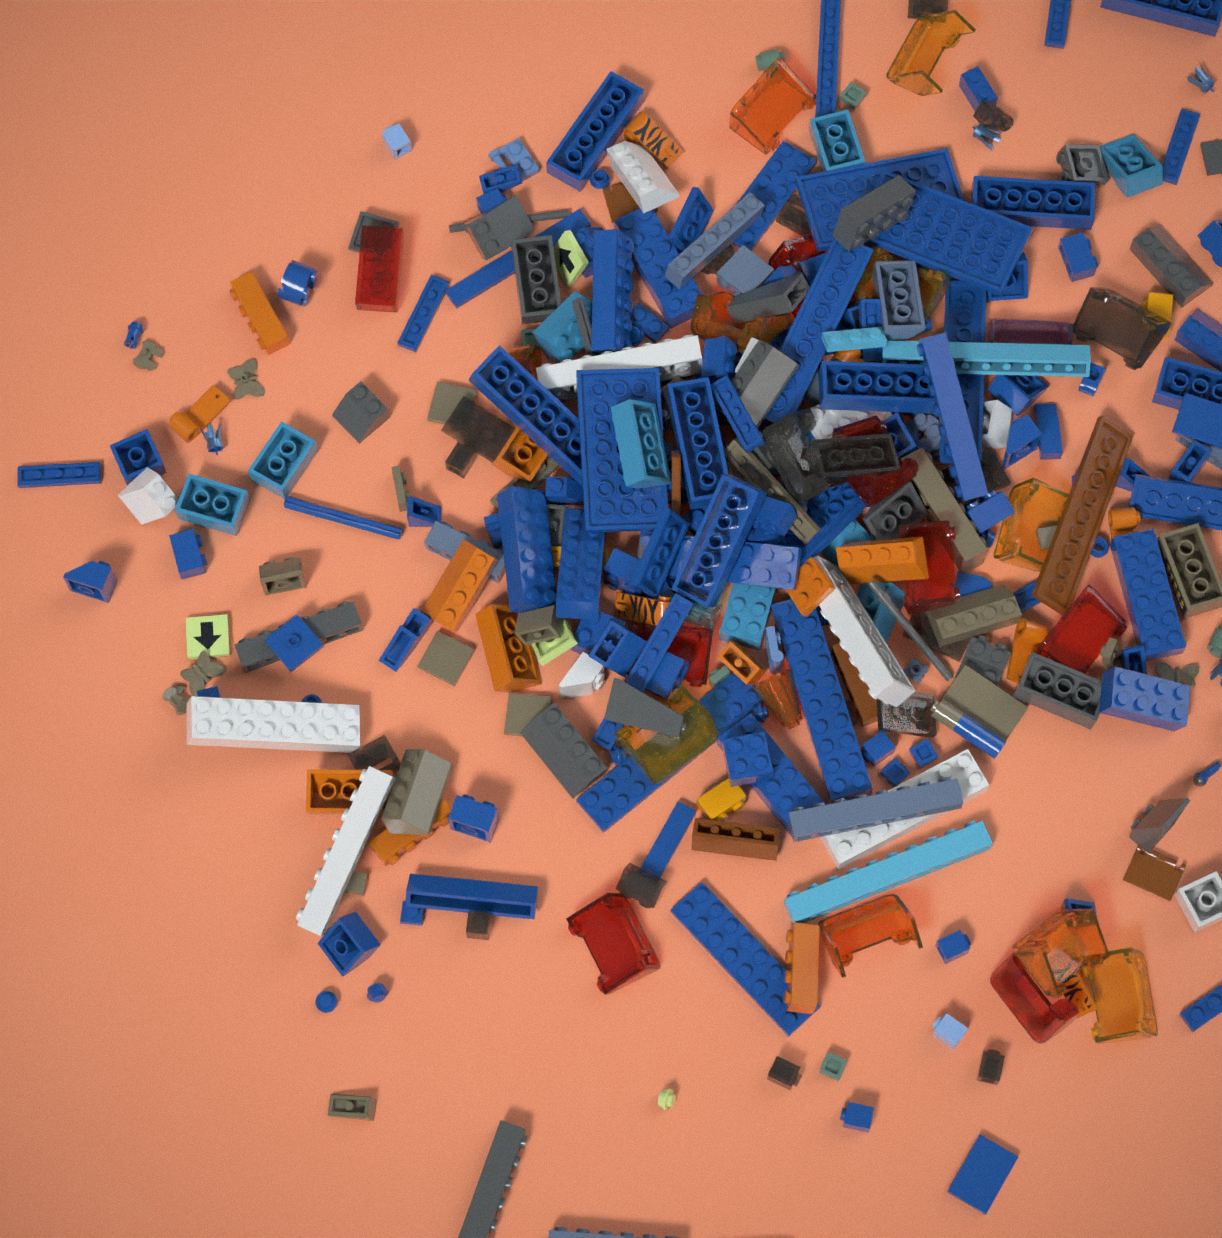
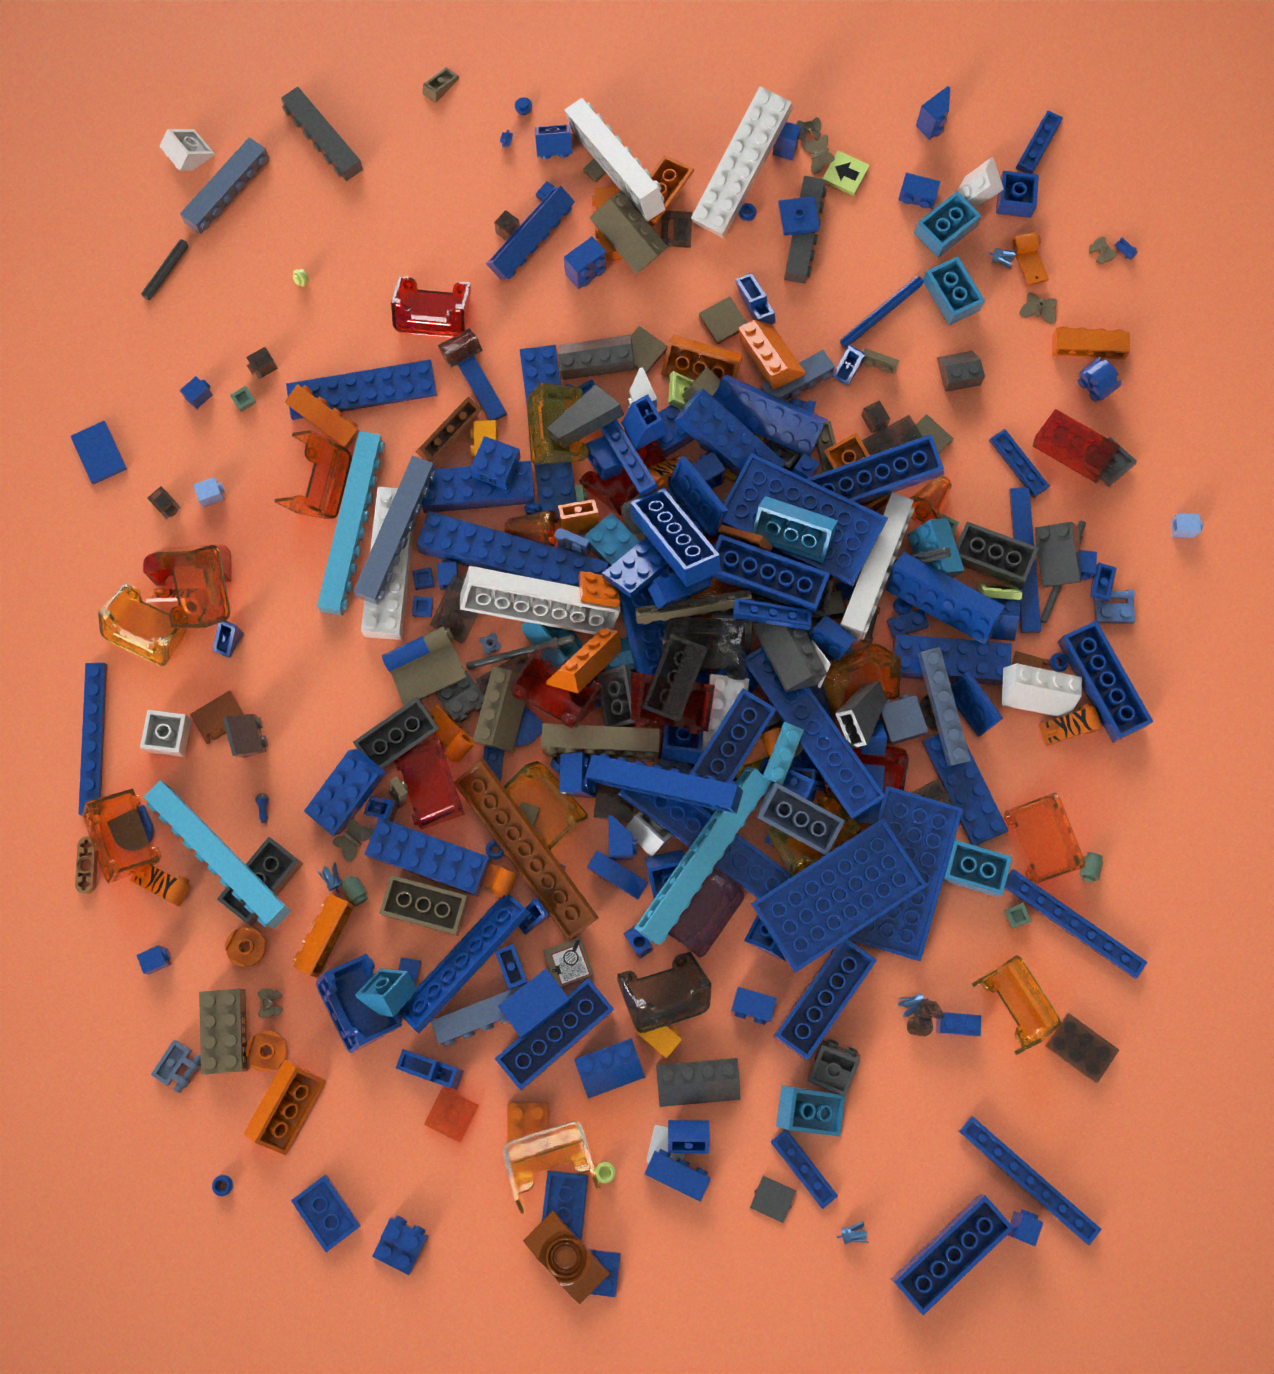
camera: 120 degrees right, 5 degrees up
dark tan slope [259,557,306,596] -> none
dark grey brick [832,175,916,251] -> none
blue brick [935,930,971,964] -> none
none -> tile [543,937,594,987]

